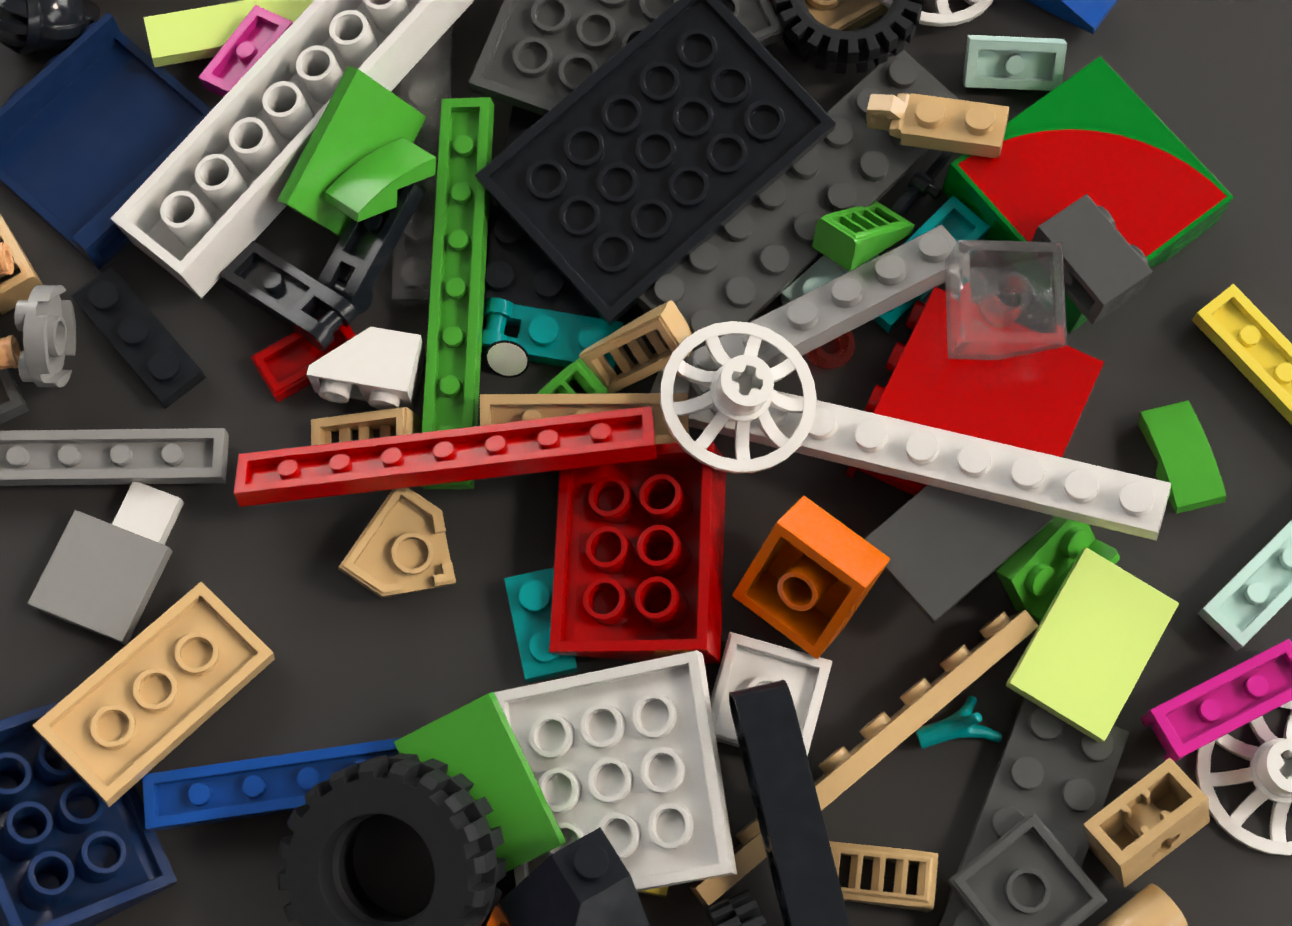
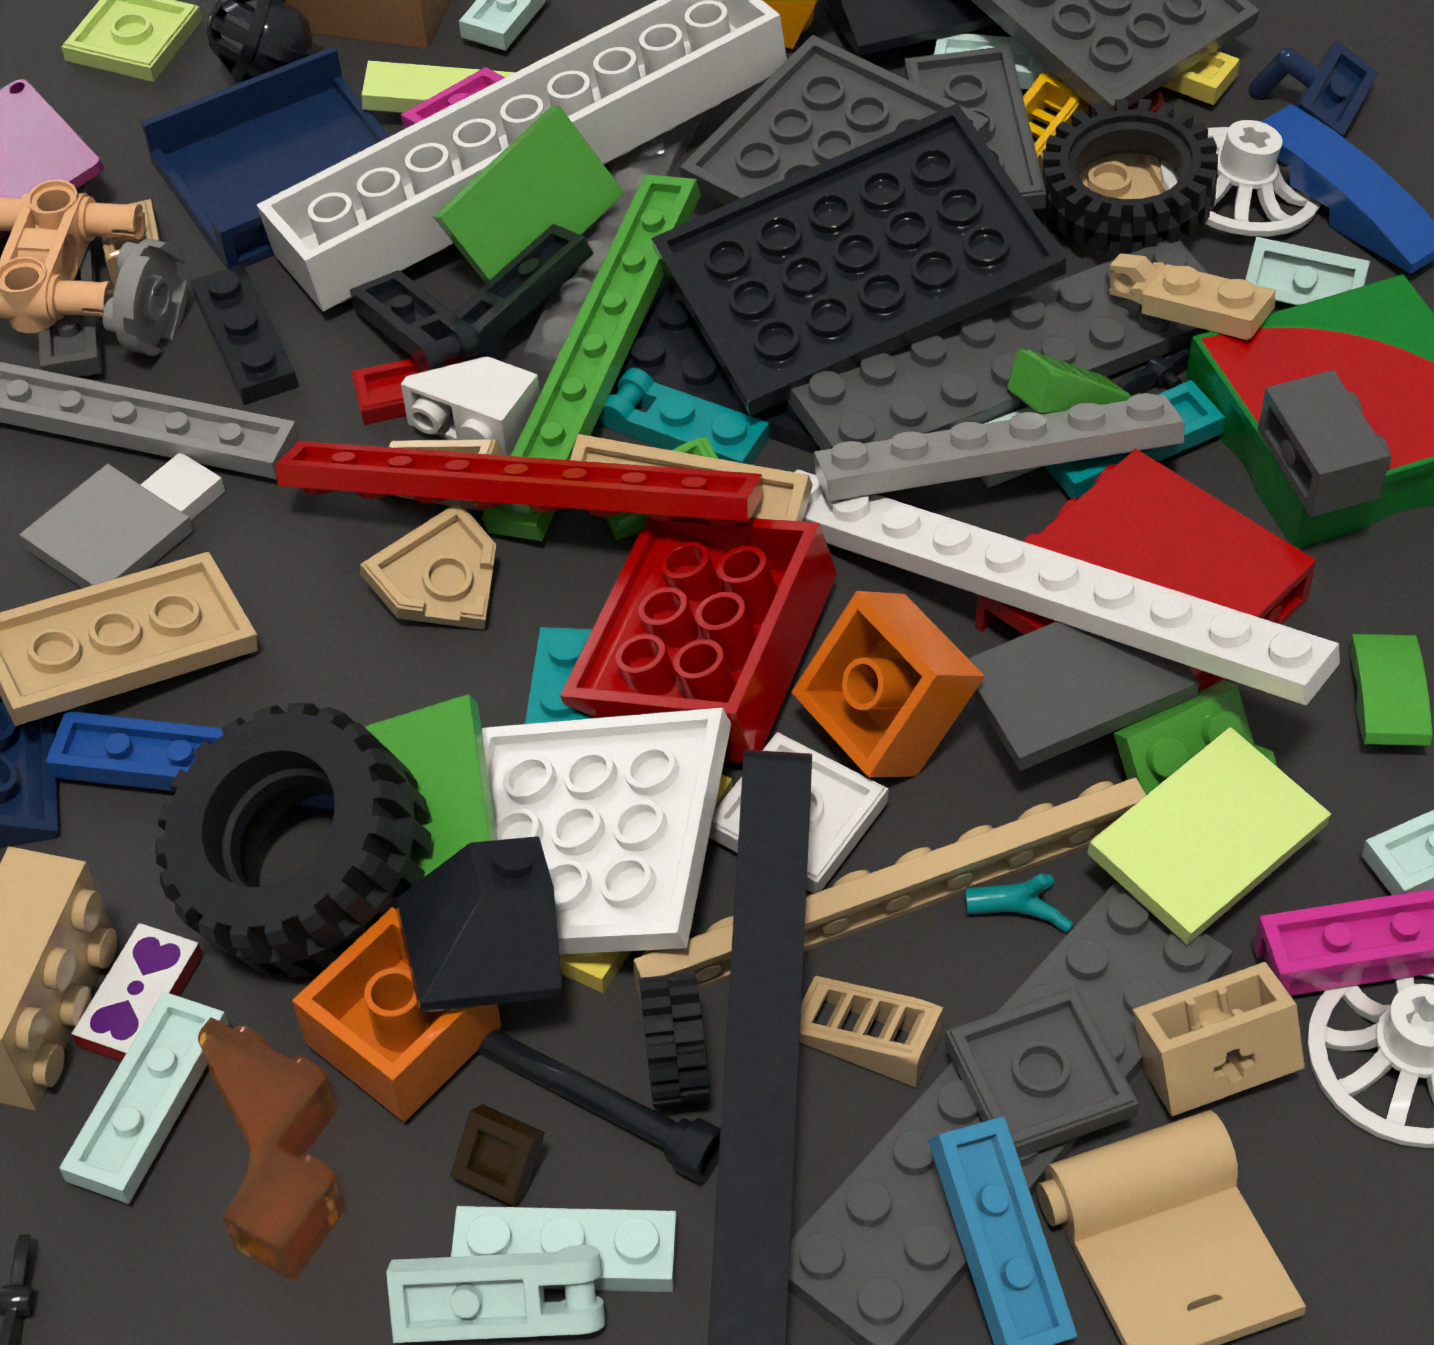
camera: 20 degrees right, 20 degrees down
bright green slope [325,137,436,222] -> none
white sticker [485,340,530,378] -> none
tan slope [579,300,693,393] -> none
white wheel [660,321,817,474] -> none
clear red plate [806,331,855,370] -> none
clear slope [945,240,1067,360] -> none

